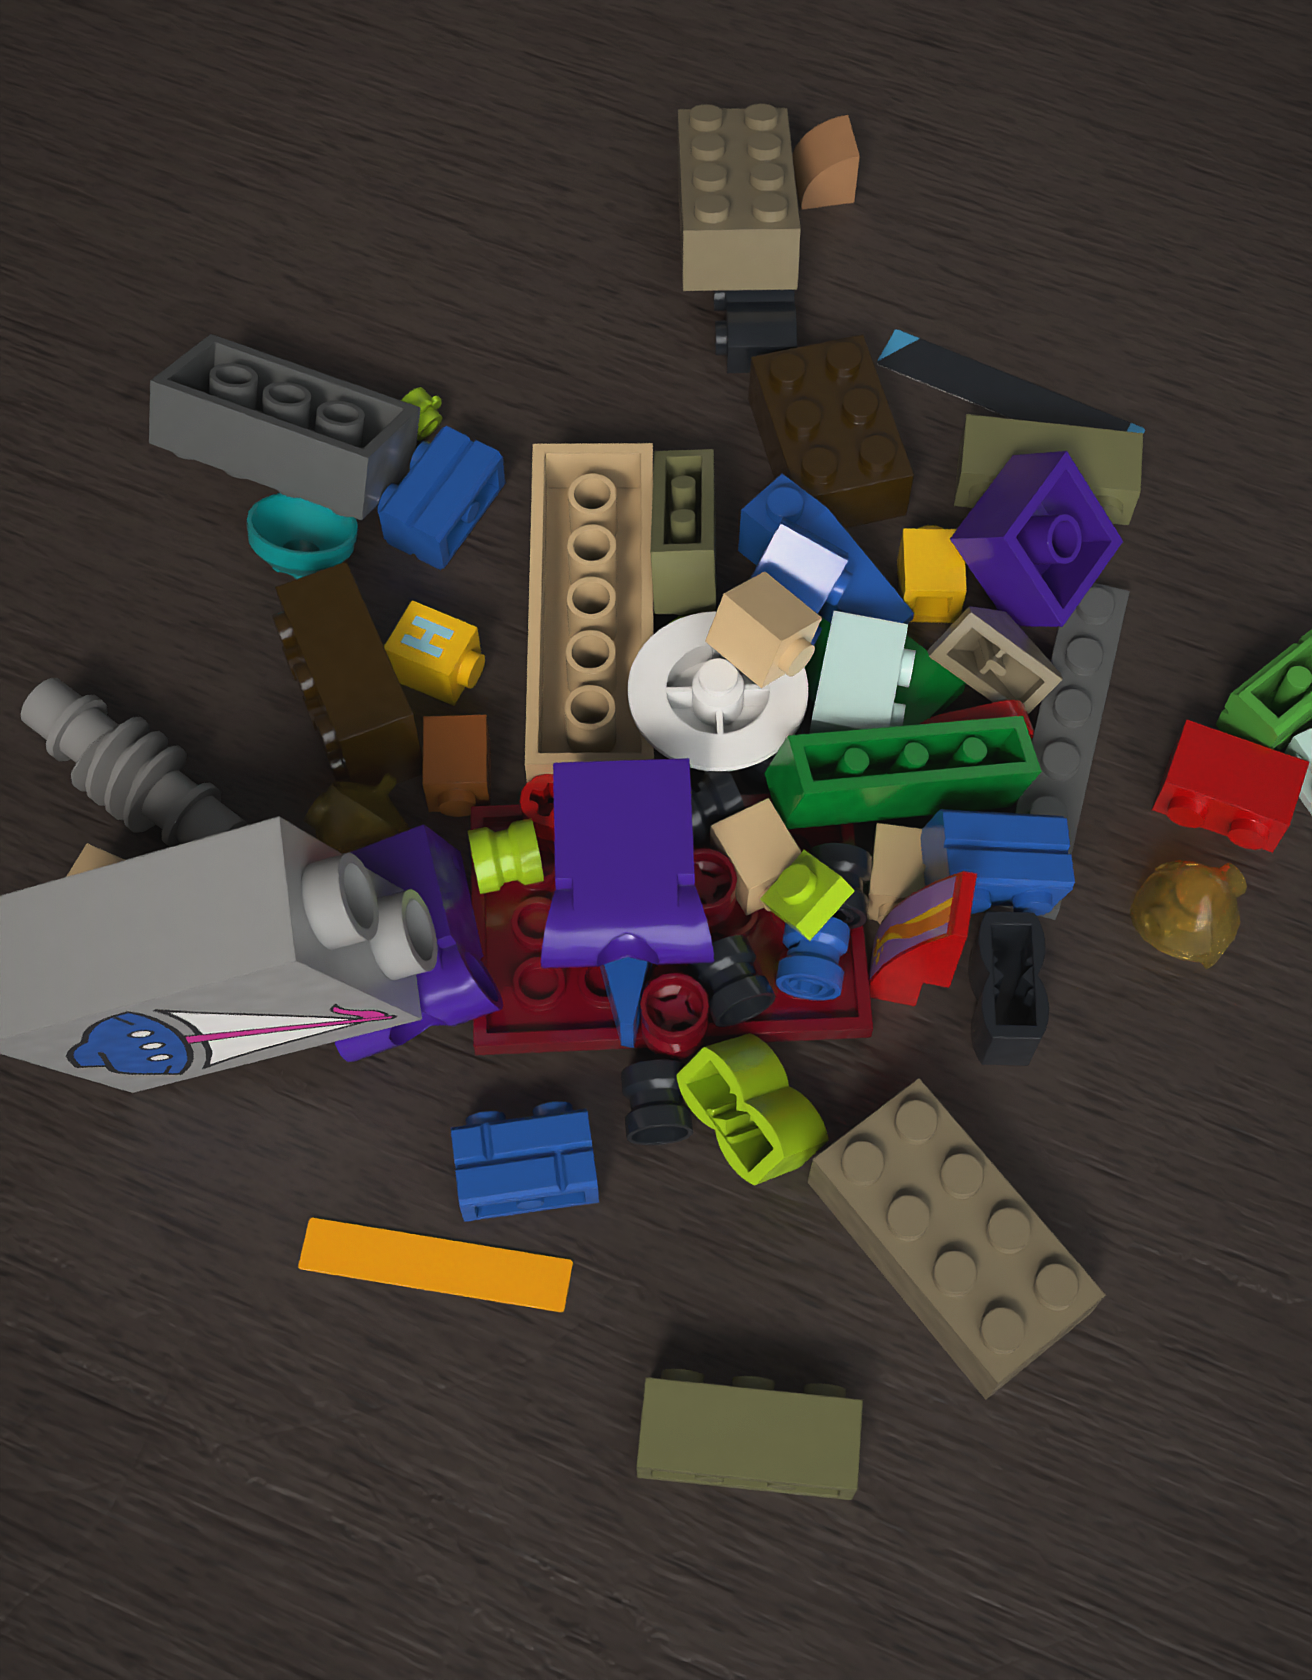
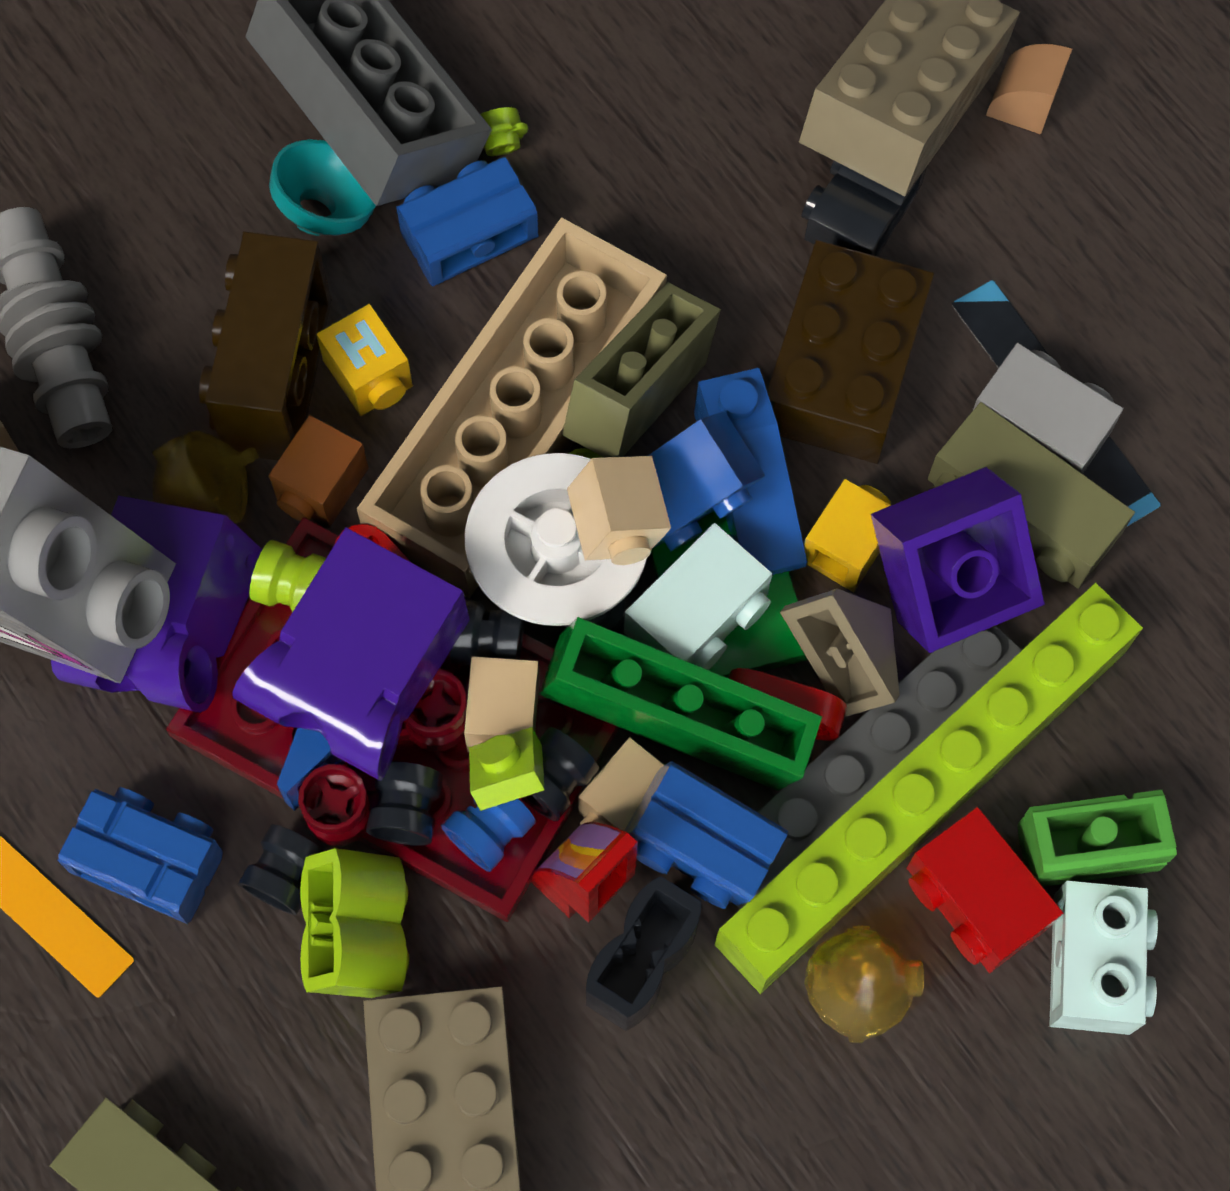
camera: 30 degrees right, 5 degrees up
none -> lime brick [715,583,1143,994]
none -> light grey brick [973,343,1123,474]

